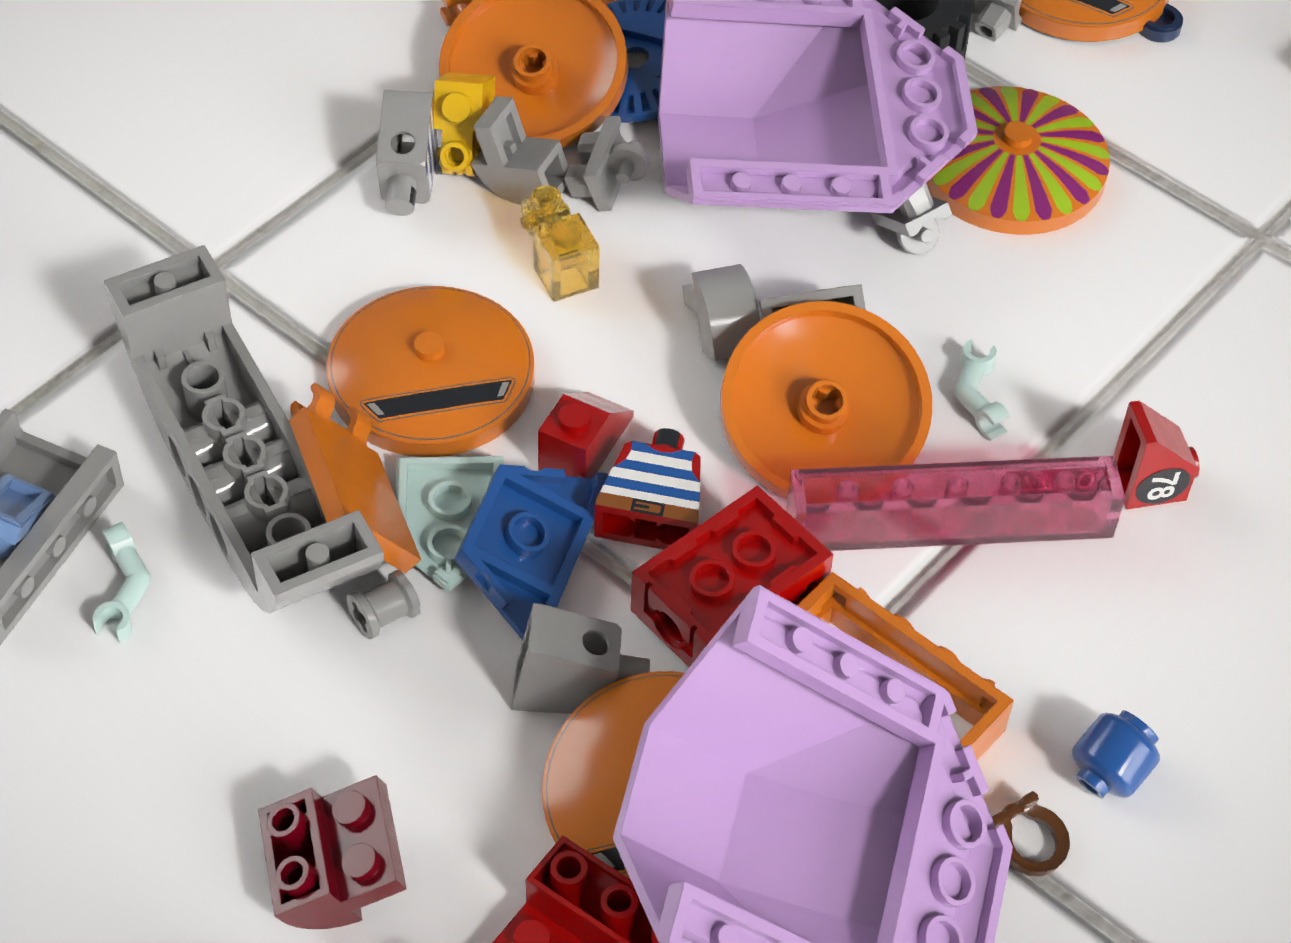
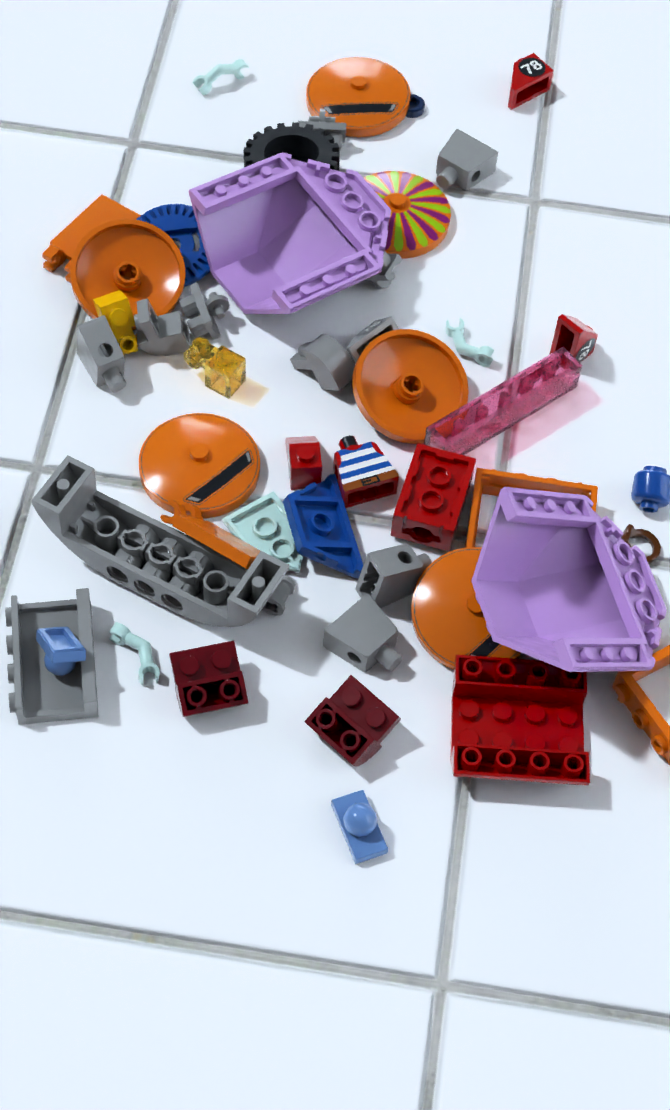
camera: 35 degrees left, 5 degrees up
none -> dark red brick [169,640,249,717]
none -> light grey torso [323,594,403,672]
none -> light grey torso [436,128,499,190]

